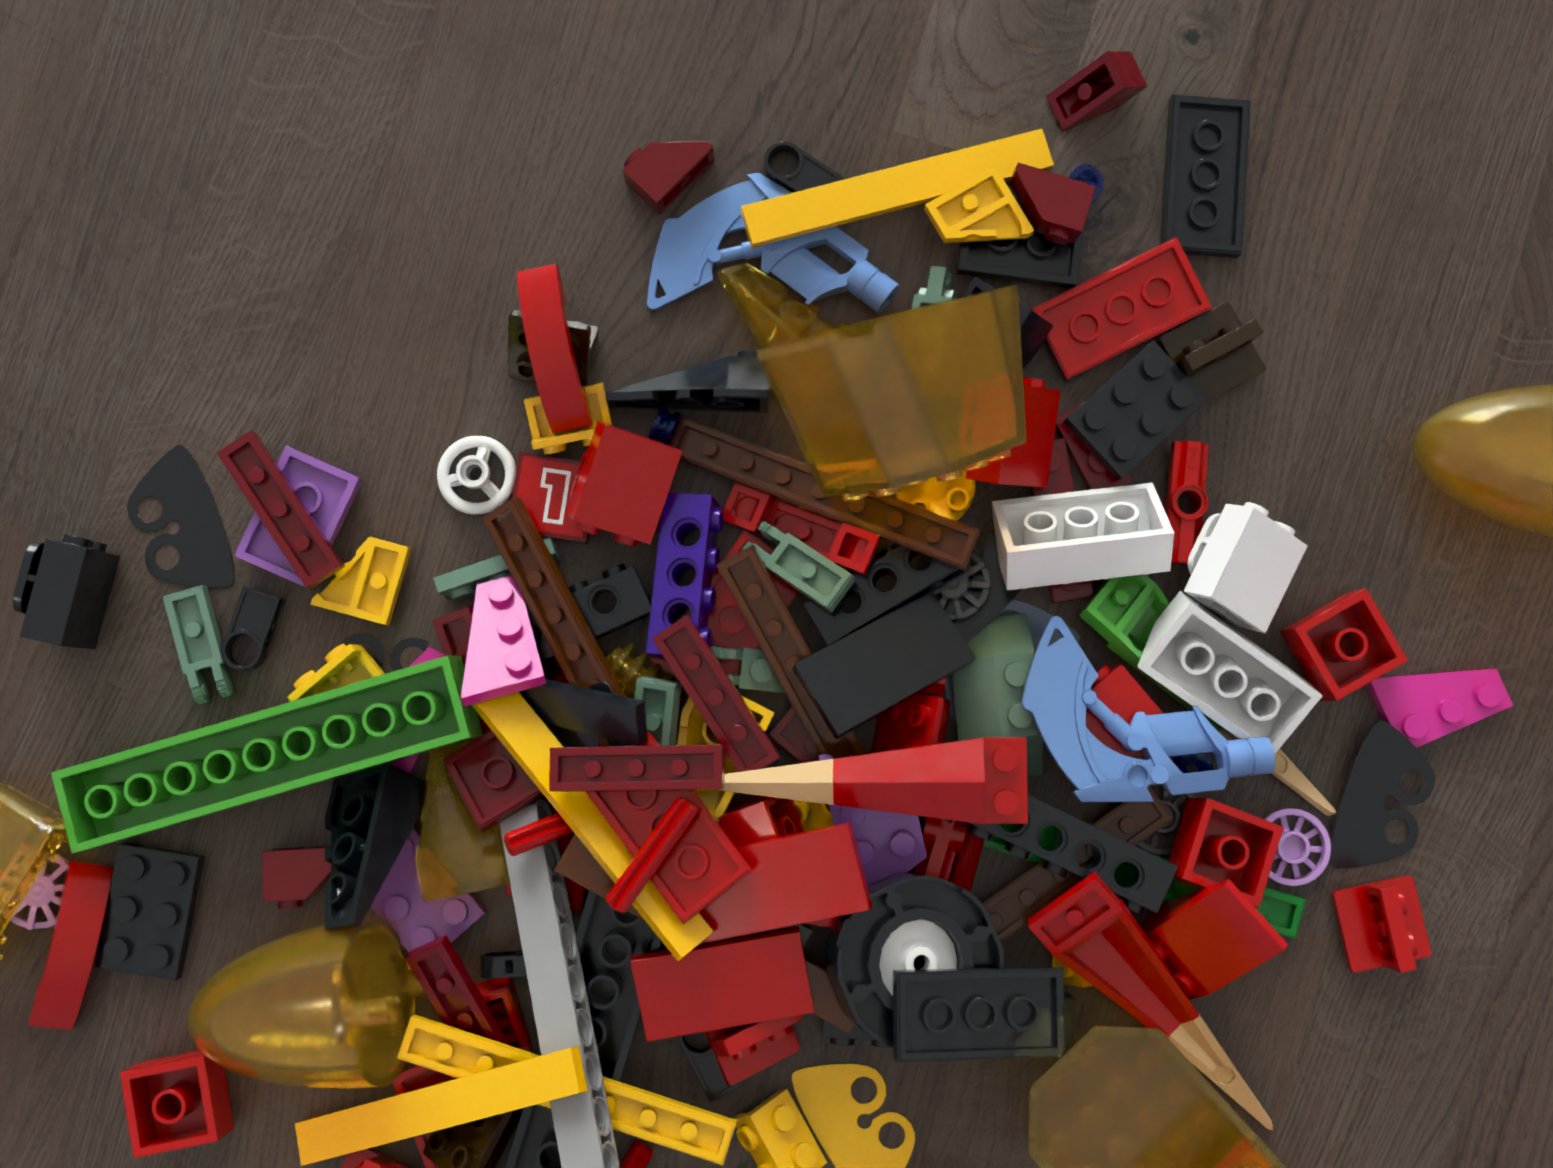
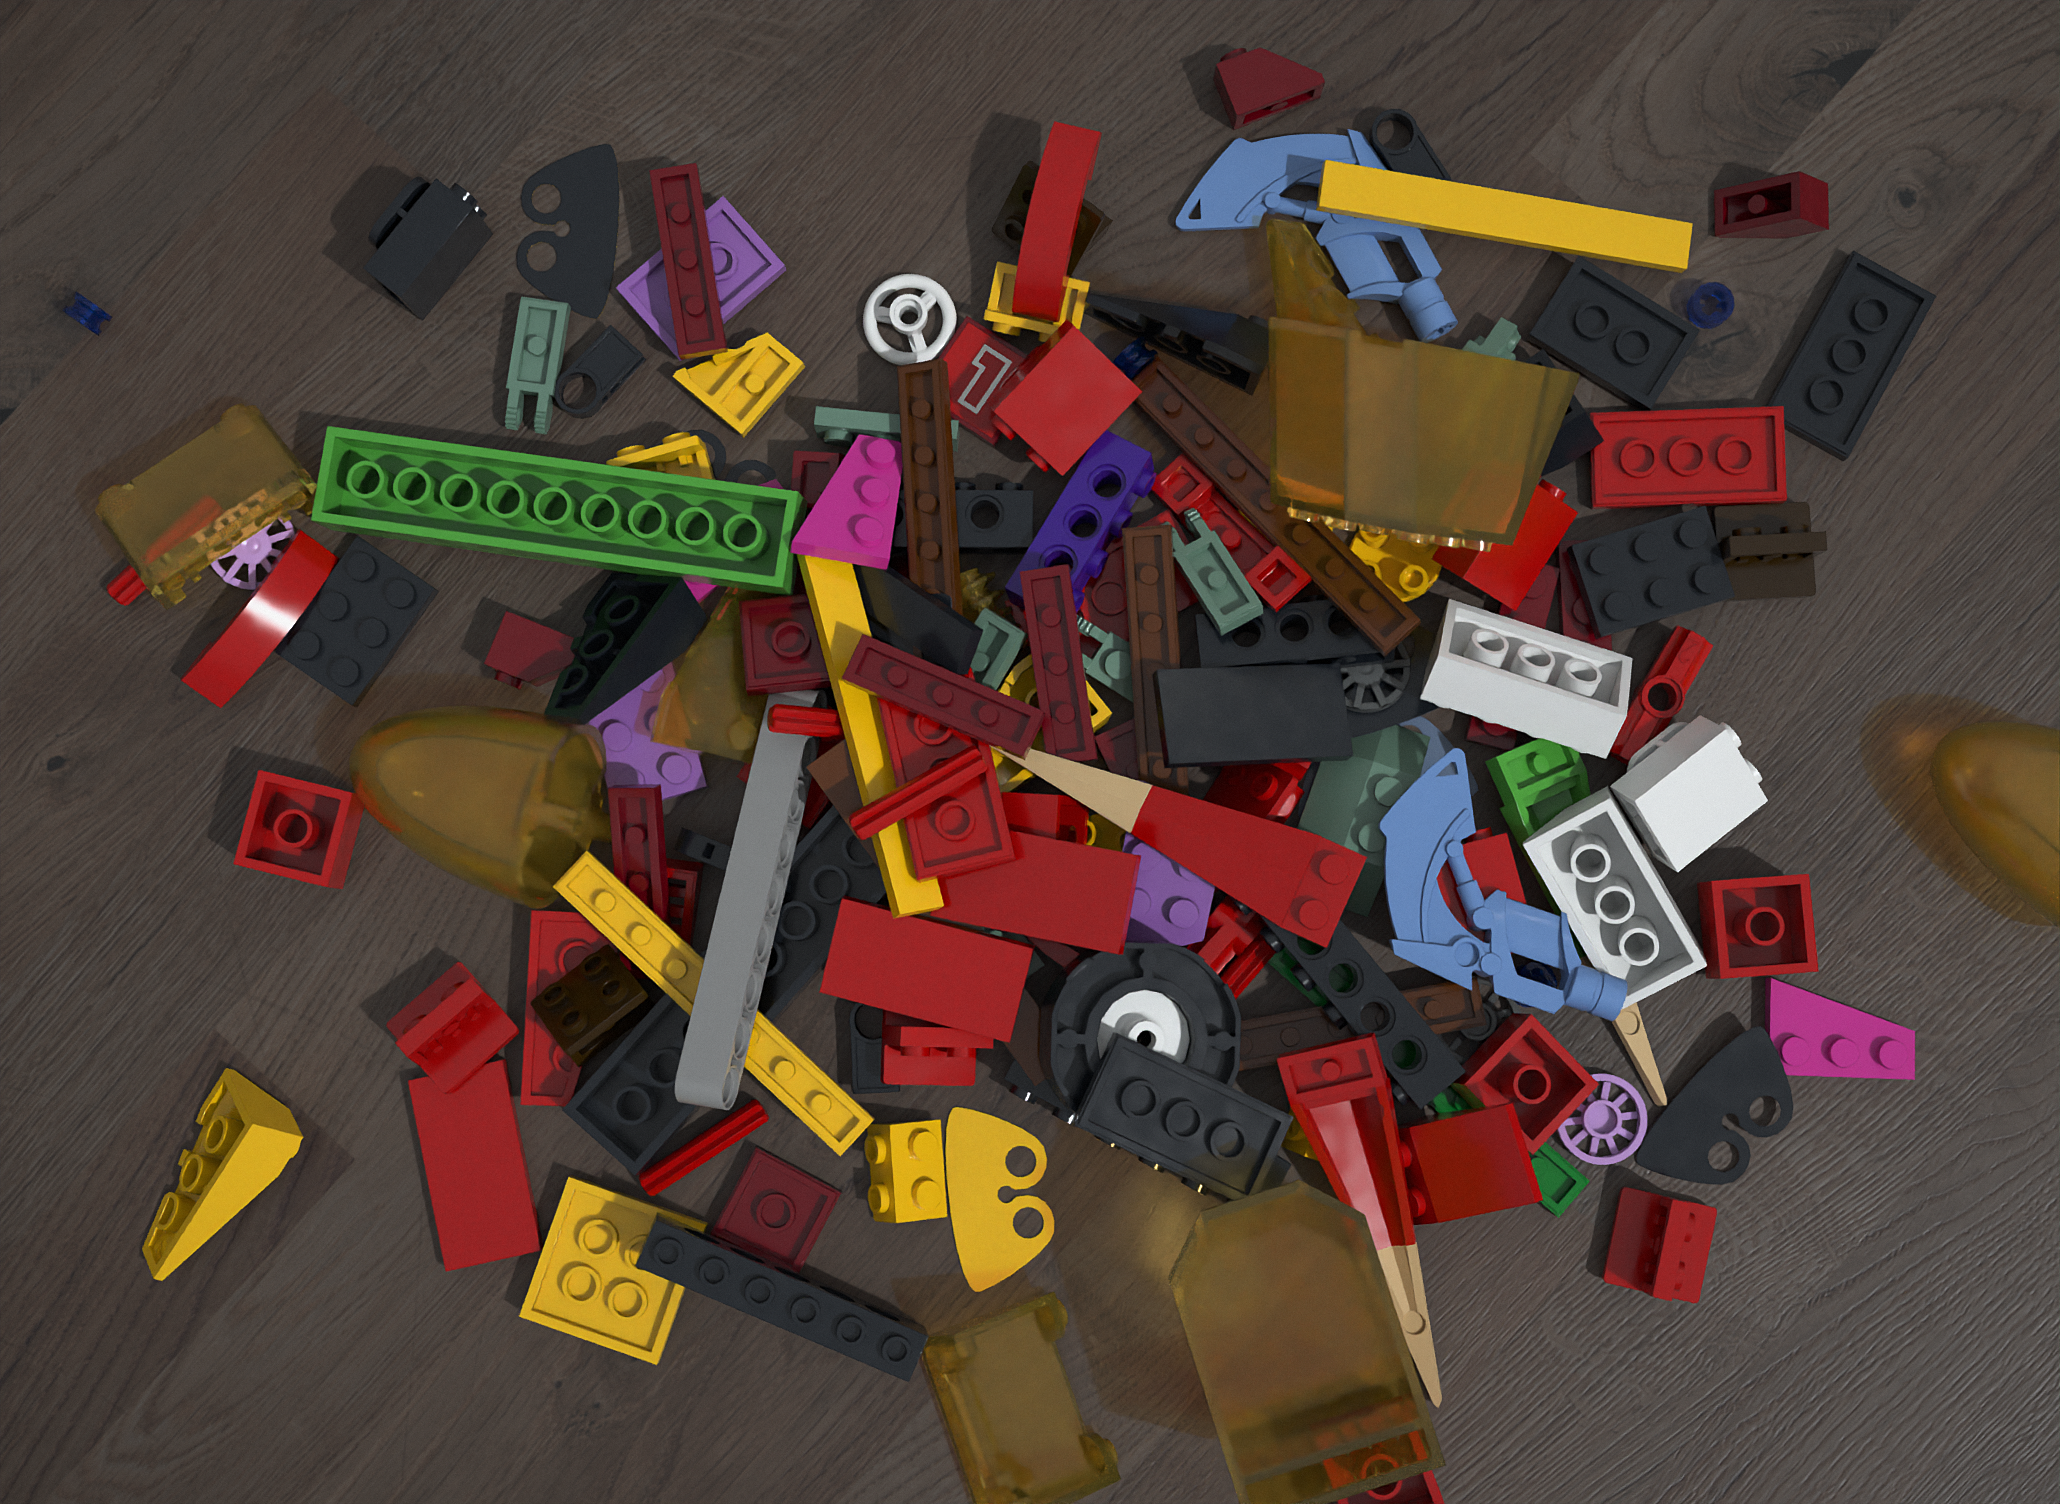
camera: 30 degrees right, 0 degrees up
yellow tile [295,1046,588,1166] -> none
yellow wing [924,165,1034,243] -> none
dark red slope [1010,162,1096,244] -> none

